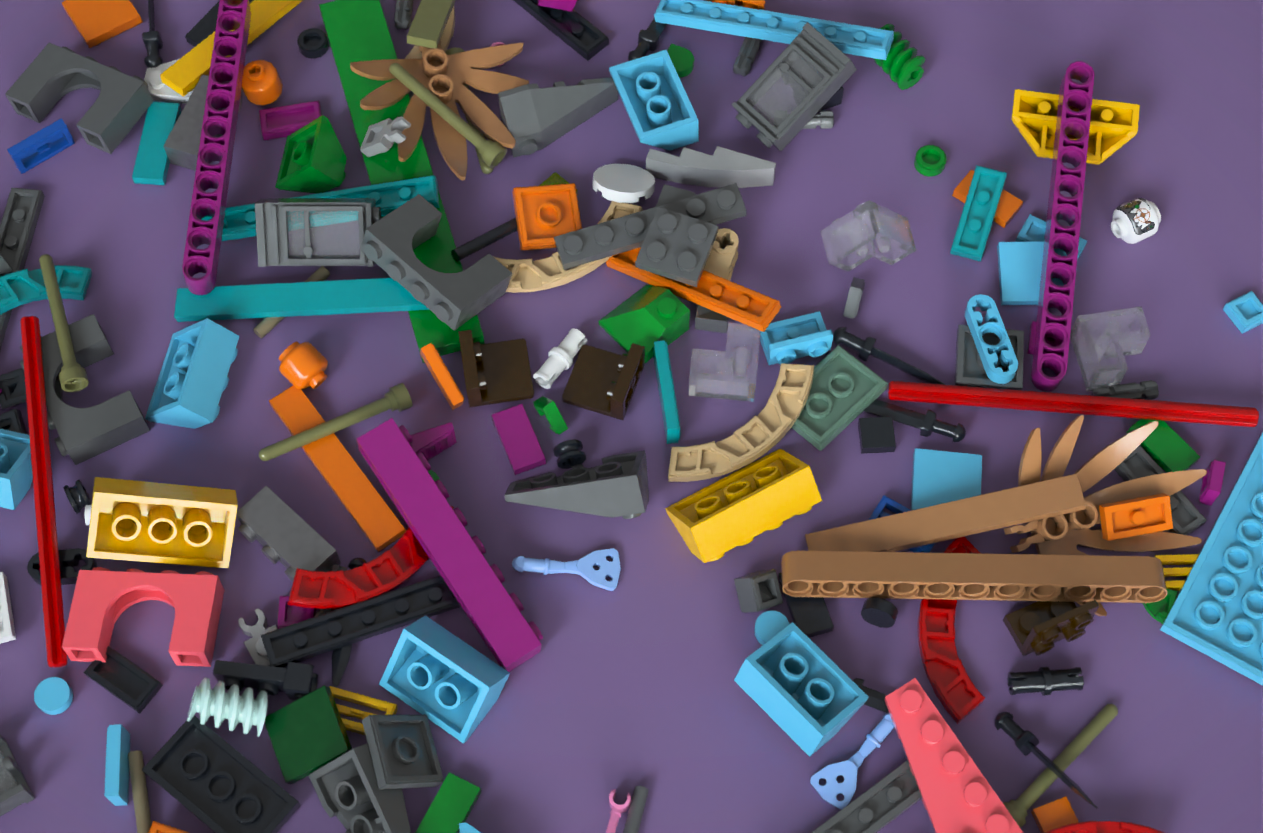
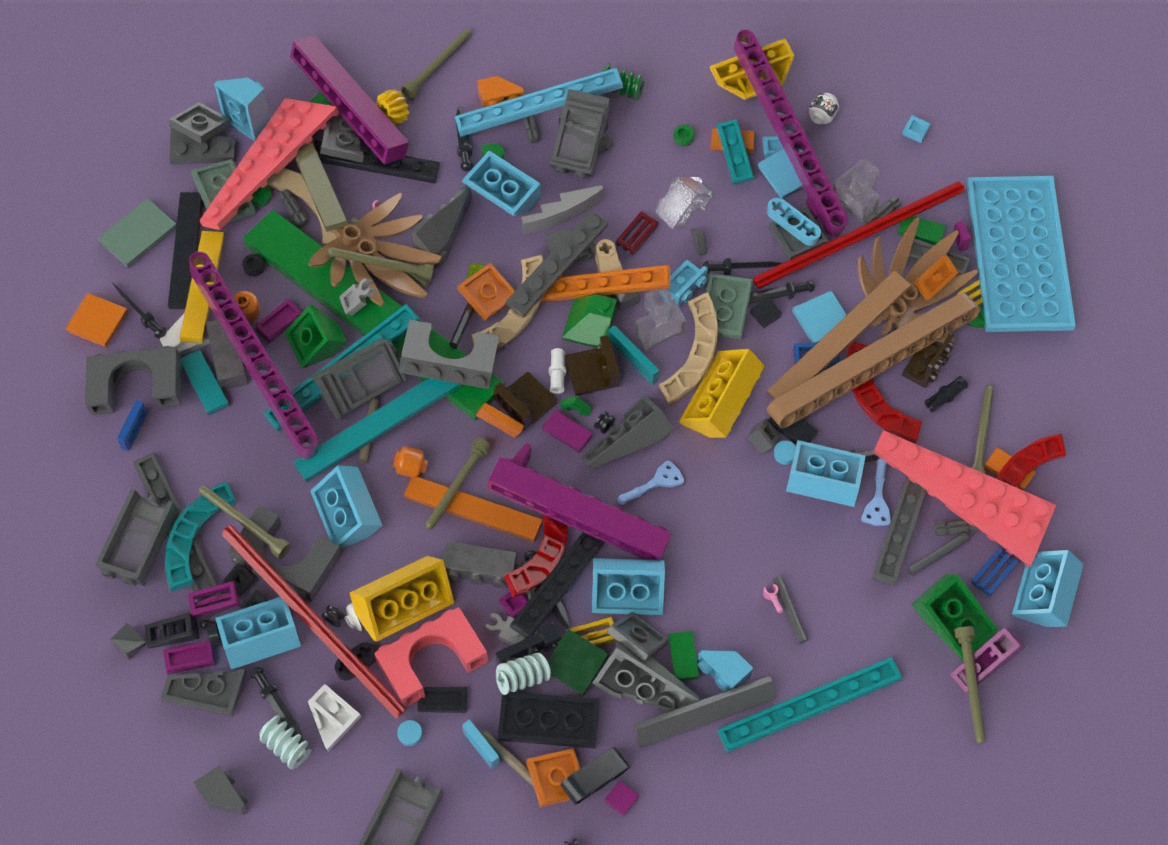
camera: 35 degrees left, 0 degrees up
white tile [592,163,655,203] -> none
dark grey plate [635,206,719,287] -> none
black tile [861,597,898,628] -> none
black sword [994,712,1098,809] -> none
none -> dark red tile [615,211,659,256]

